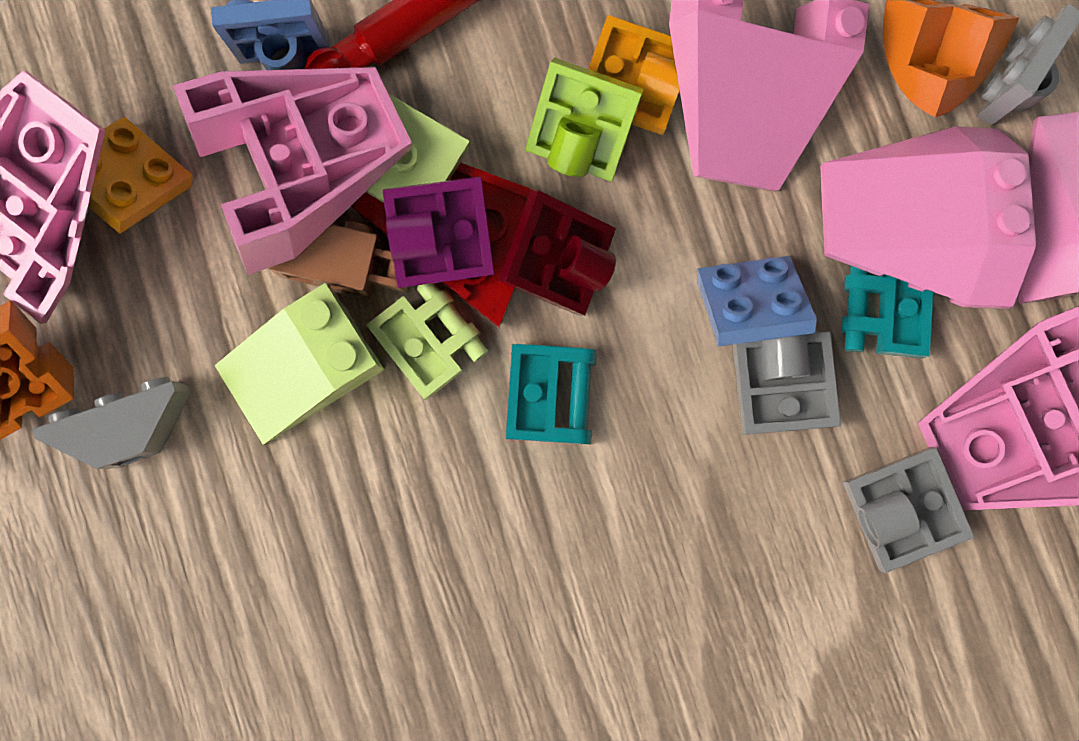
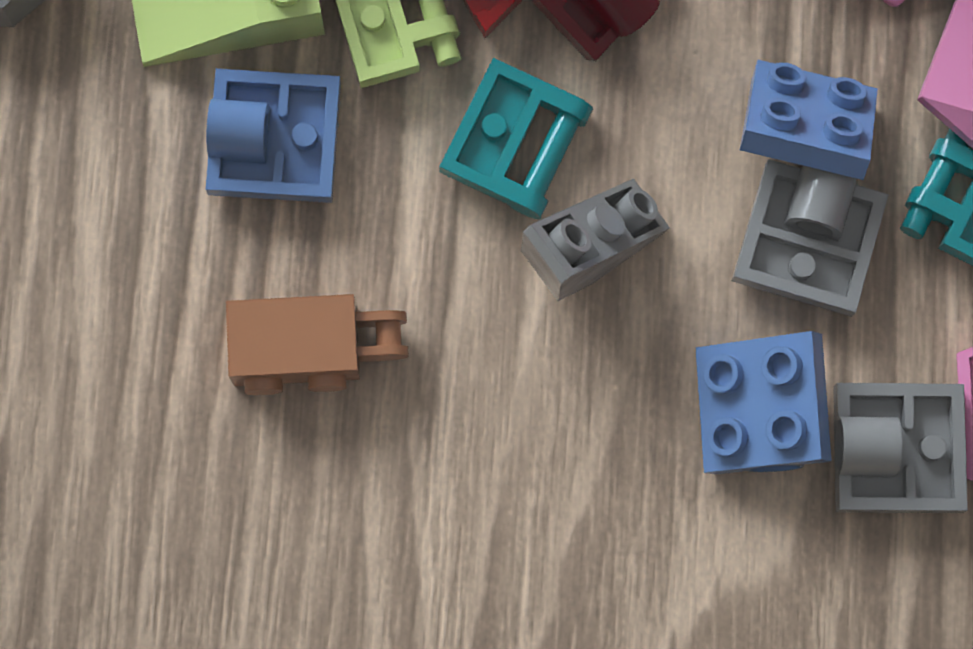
camera: 20 degrees right, 5 degrees down
none -> medium blue plate [206,68,341,203]
none -> nougat brick [226,294,409,395]
none -> light grey slope [521,179,670,301]
none -> medium blue plate [696,331,832,475]

